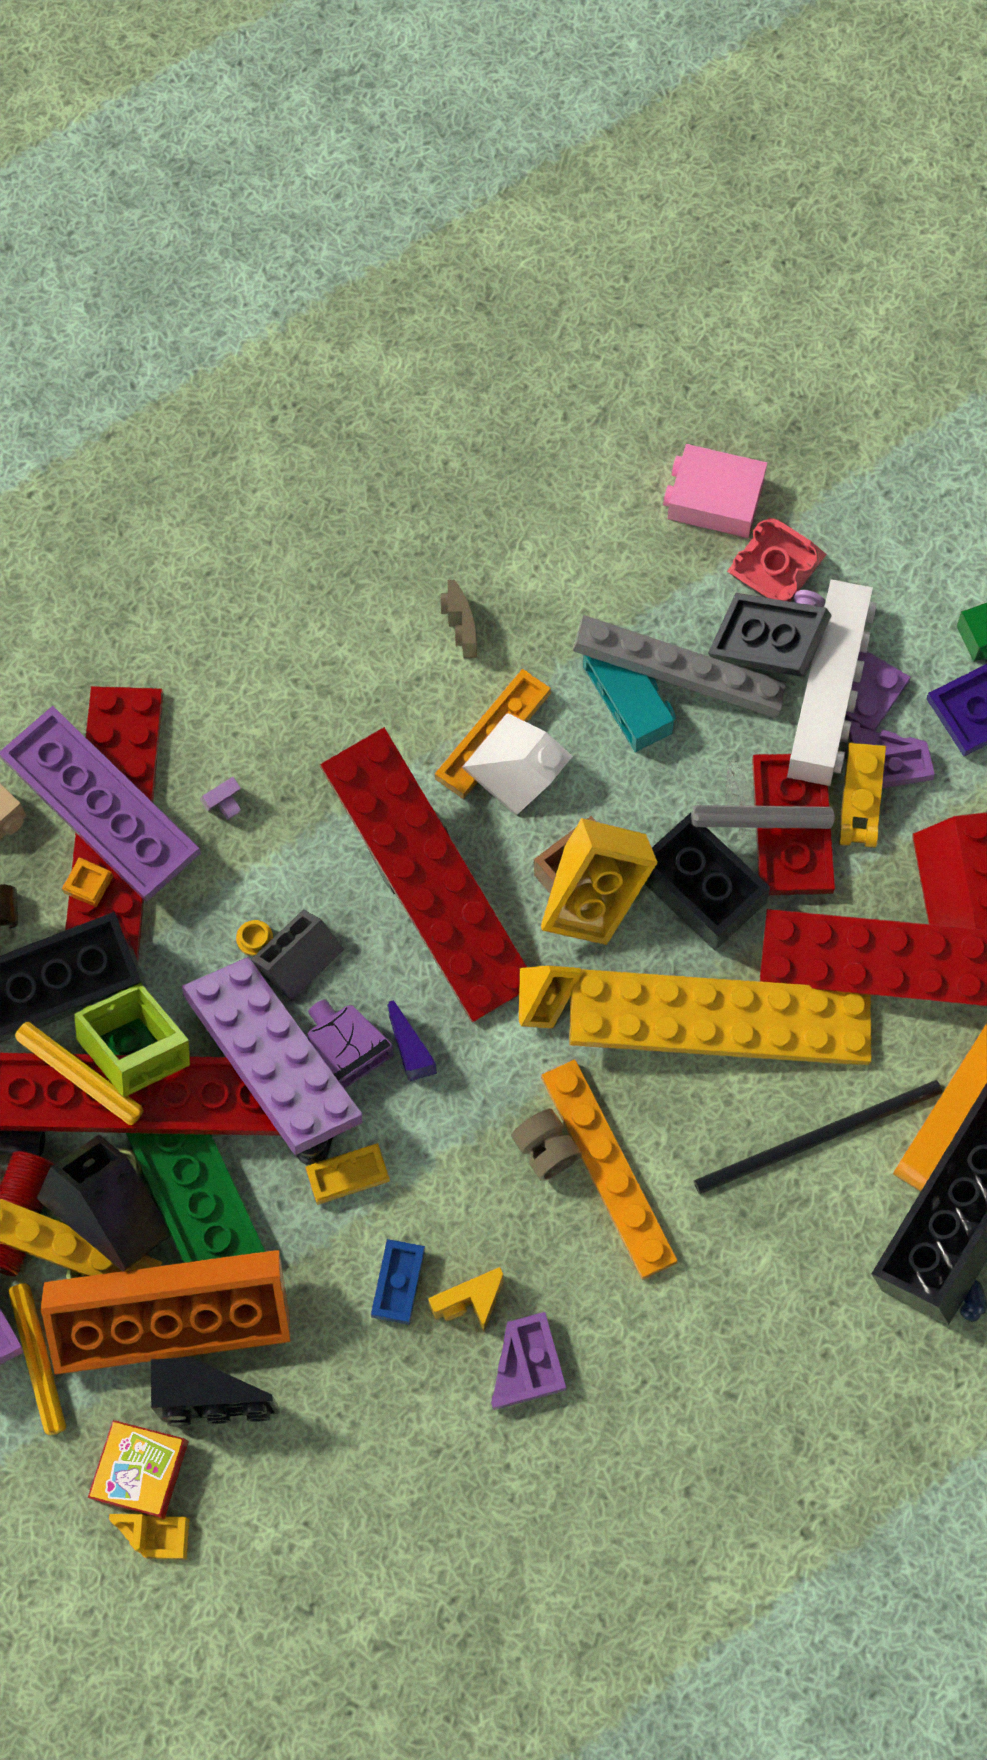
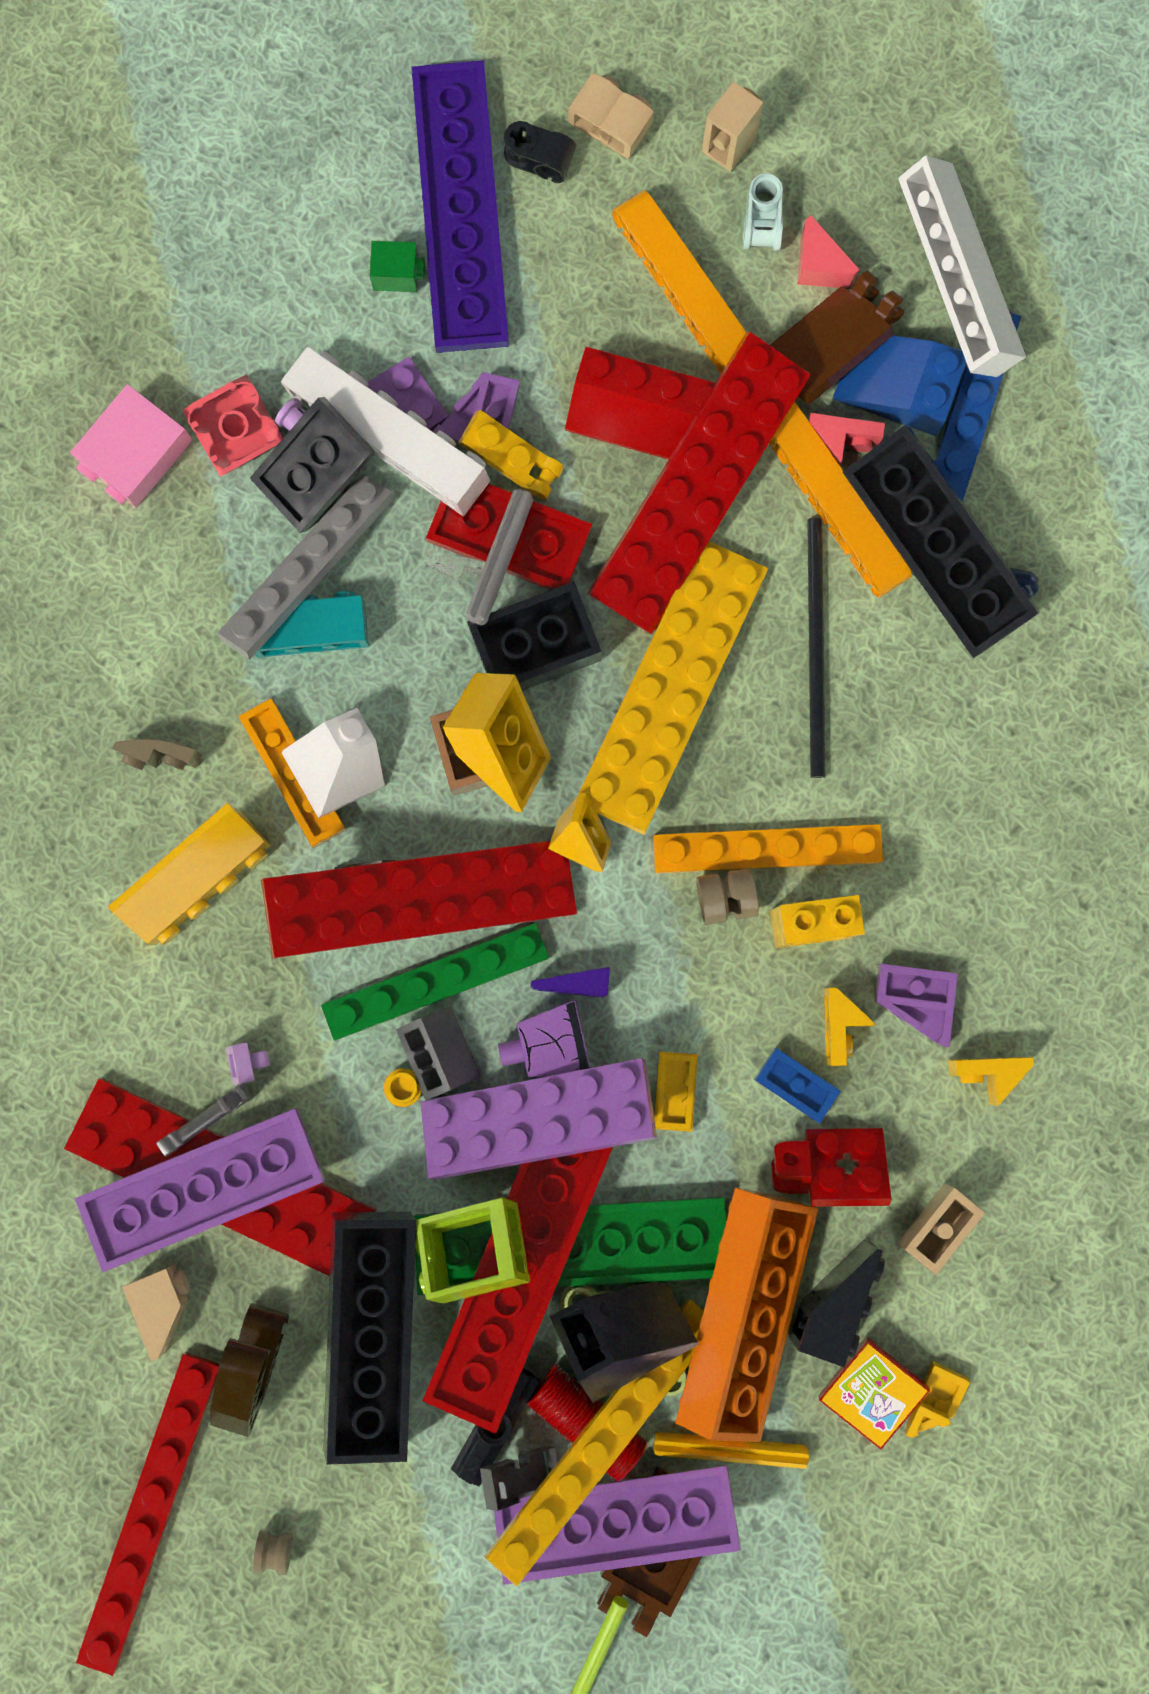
camera: 70 degrees left, 15 degrees up
yellow axle [15,1022,143,1125] -> none
light orange tile [62,857,113,907] -> none
none -> yellow slope [108,803,270,945]
none -> flat silver bar [156,1084,253,1156]
none -> green plate [321,923,549,1041]
none -> yellow window [770,895,865,948]
none -> red plate [771,1128,892,1207]
none -> tan brick [897,1183,985,1275]
none -> yellow slope [948,1057,1034,1106]

